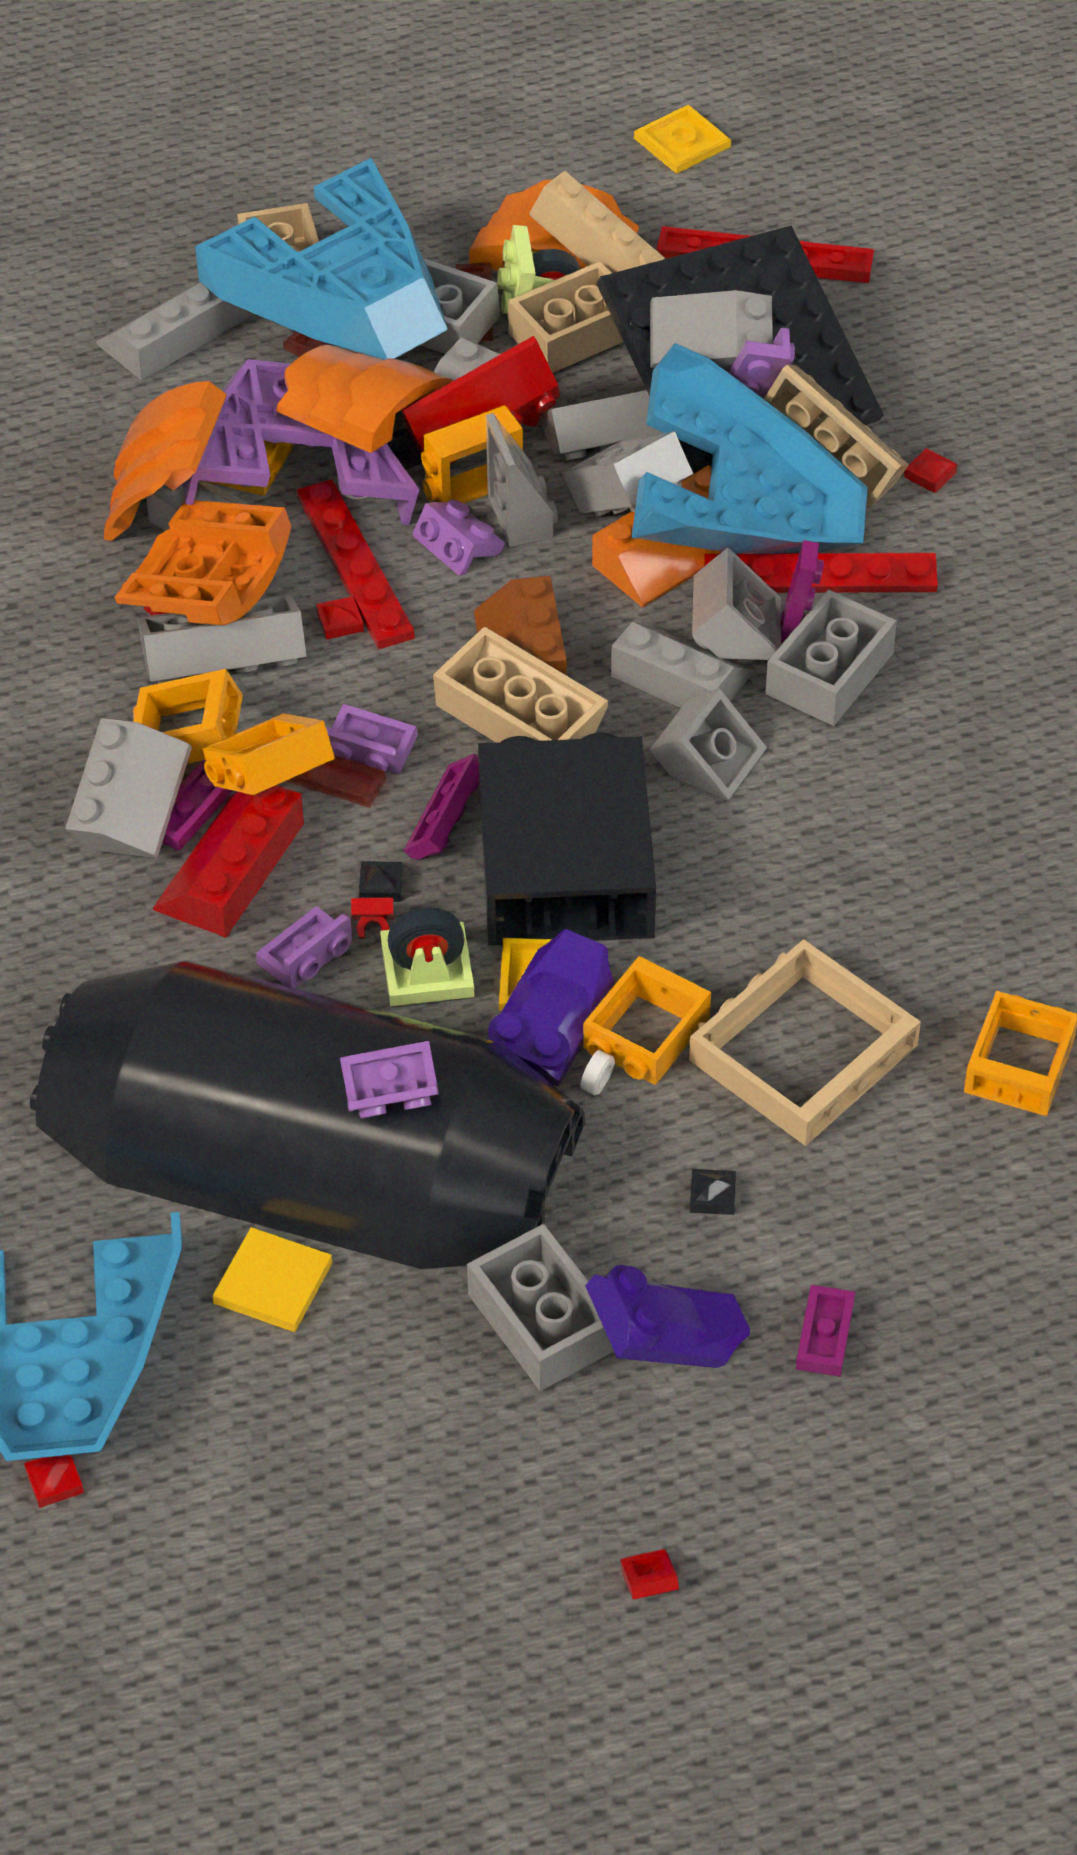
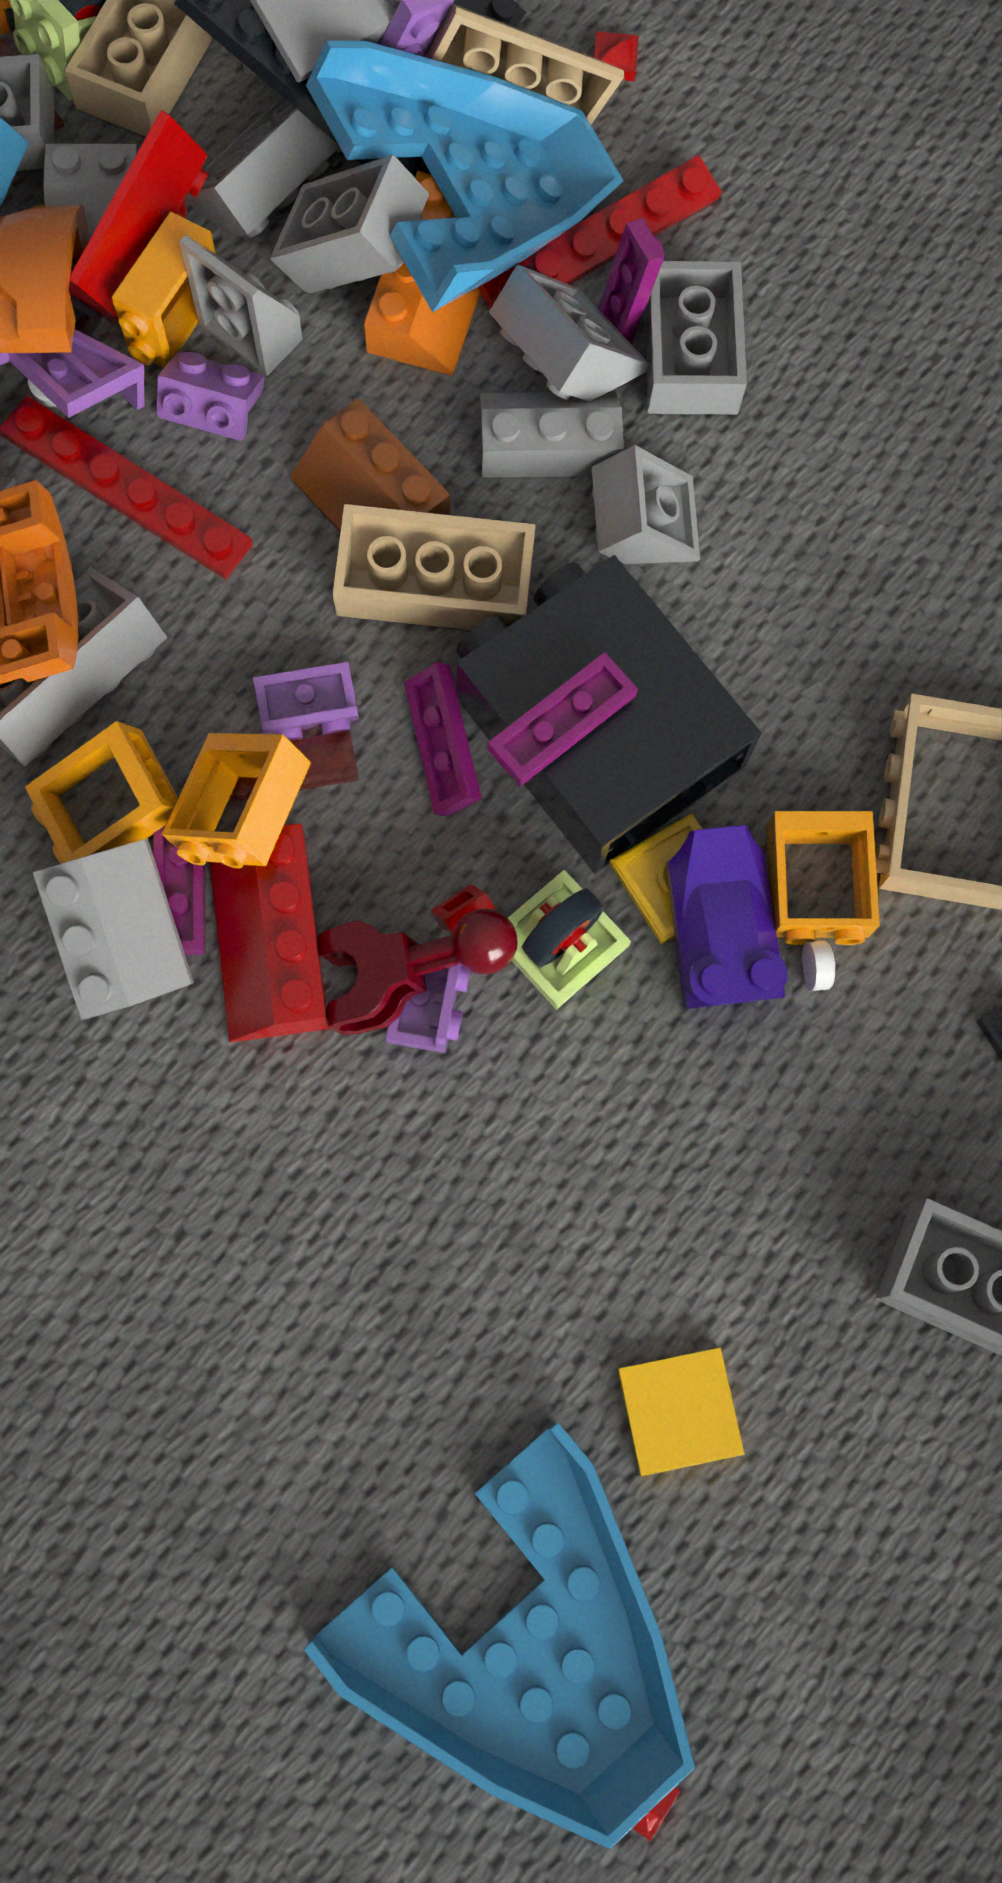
camera: 40 degrees left, 25 degrees up
black cylinder [30,961,585,1270] -> none
red tile [316,596,364,640] -> none
medium lavender bracket [340,1041,439,1118] -> none
black tile [359,861,403,902] -> none
none -> dark red piece [317,908,518,1035]
none -> magenta plate [487,652,638,787]

